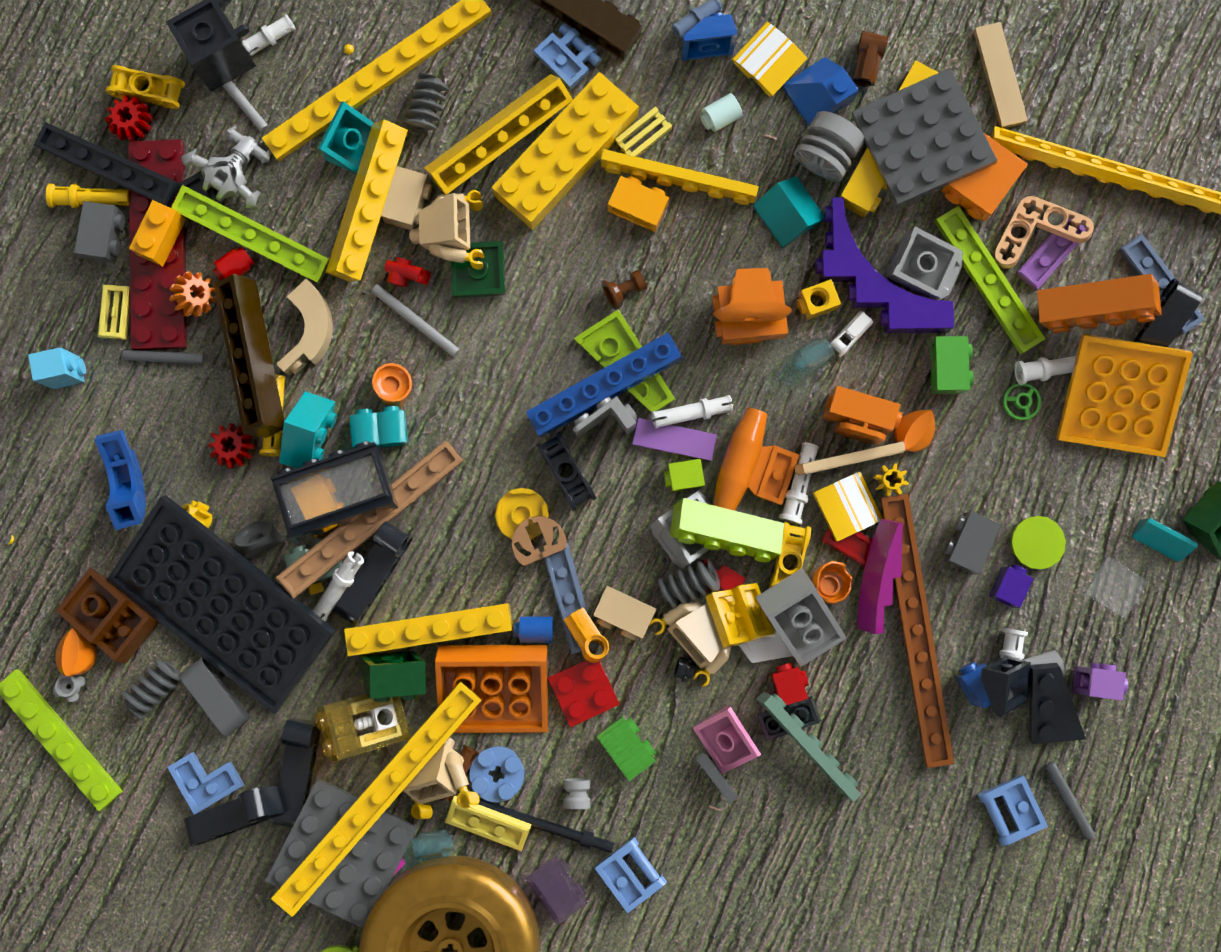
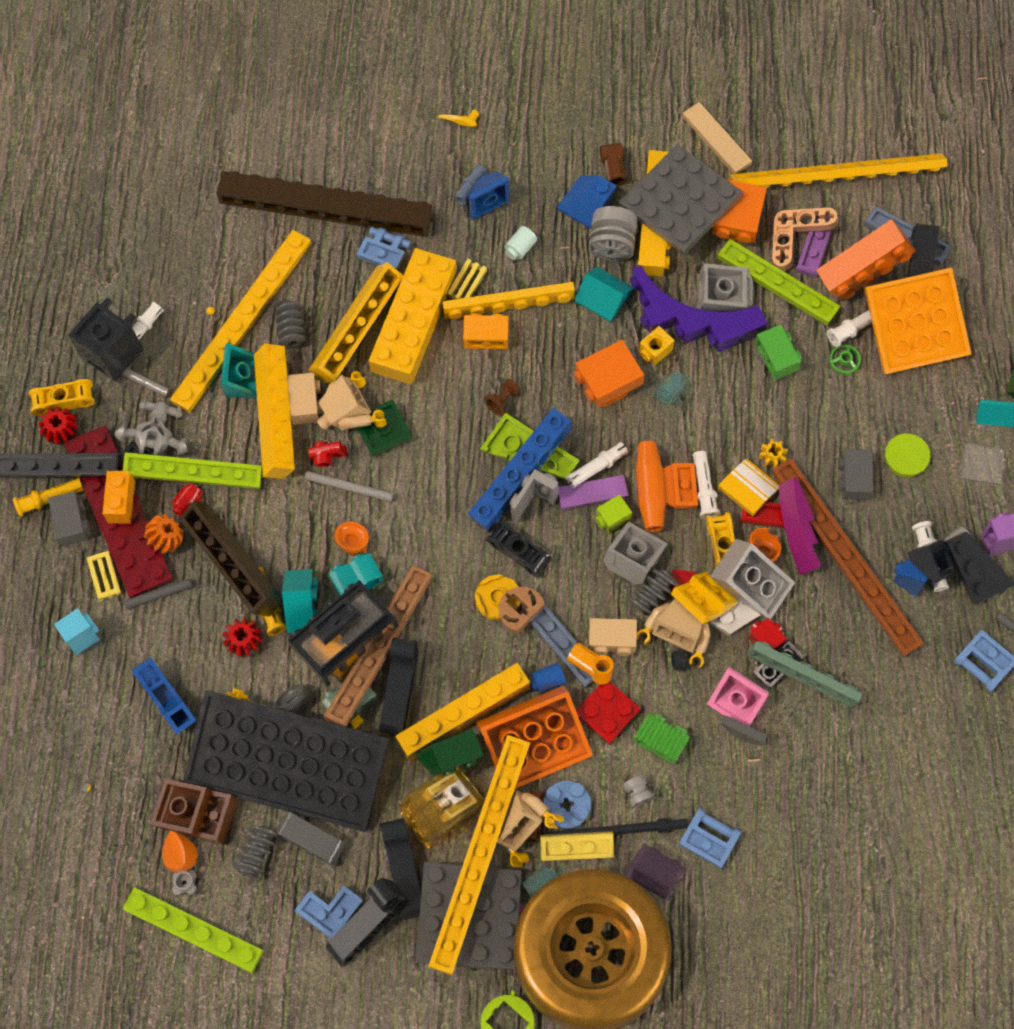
camera: 20 degrees left, 15 degrees down
tan arch [277,278,333,376] -> none
white pin [312,551,364,621] -> none
brick [670,498,784,562] -> none
orange piece [713,268,792,322] -> none
yellow slope [731,21,807,97] -> none
tan tile [794,442,905,476] -> none
orange brick [822,386,902,445] -> none
white bar [828,311,873,358] -> none
orange piece [894,410,935,452] -> none
dark purple brick [989,564,1033,608] -> none
none -> black plate [309,597,361,646]

